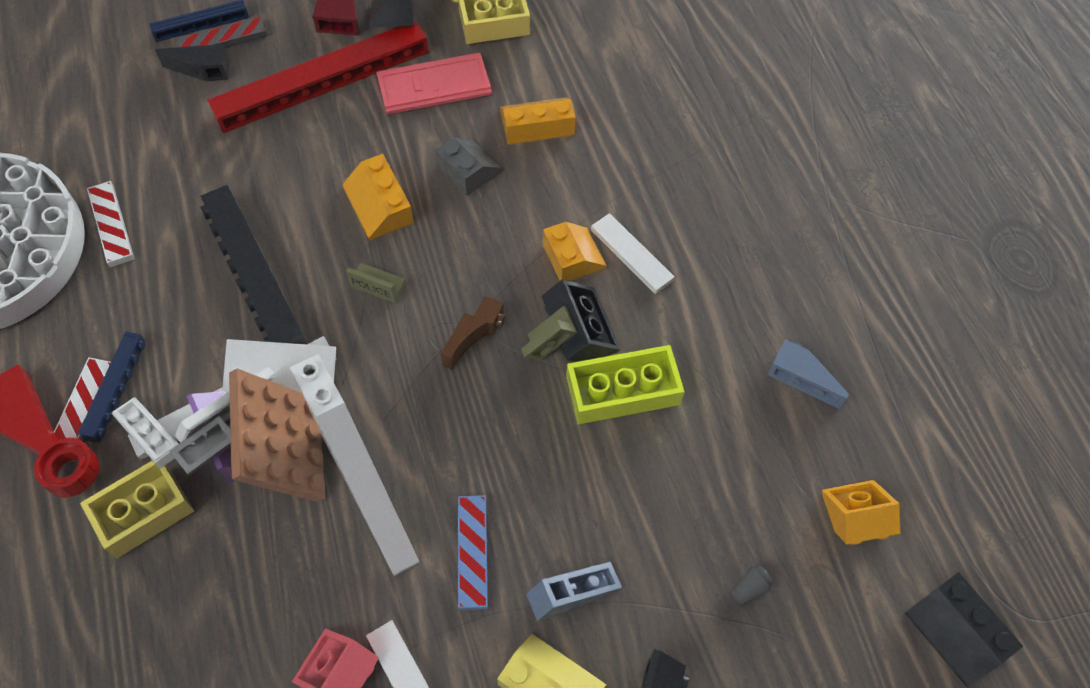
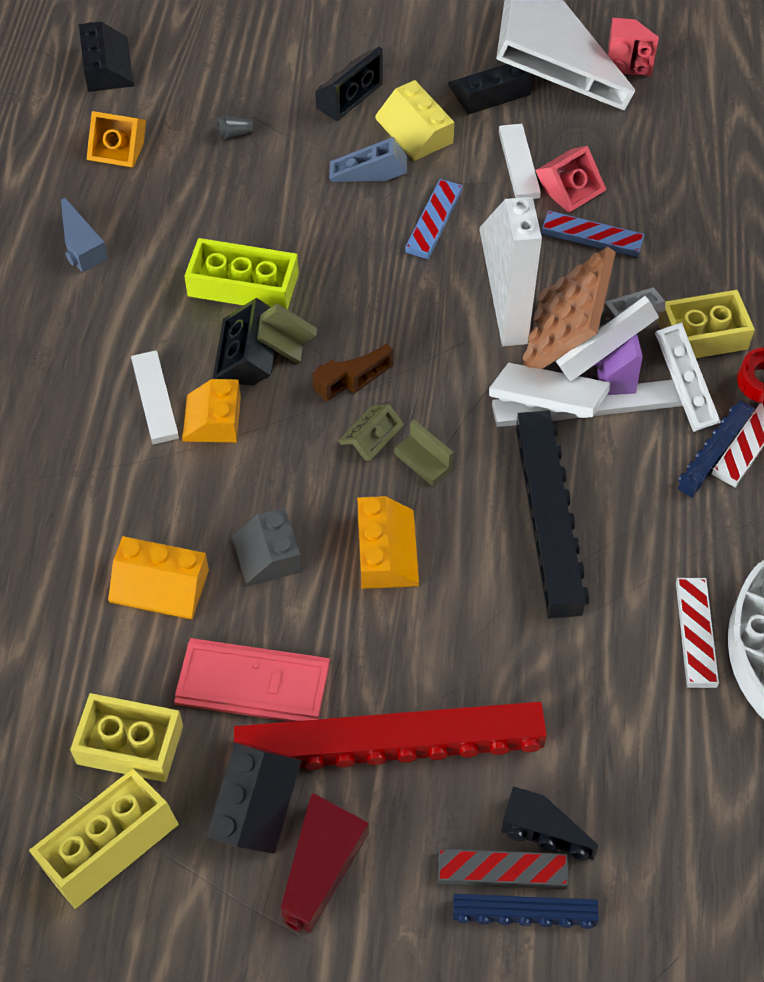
camera: 155 degrees left, 5 degrees down
none -> olive panel [338,404,404,461]
none -> medium blue tile [541,211,645,258]

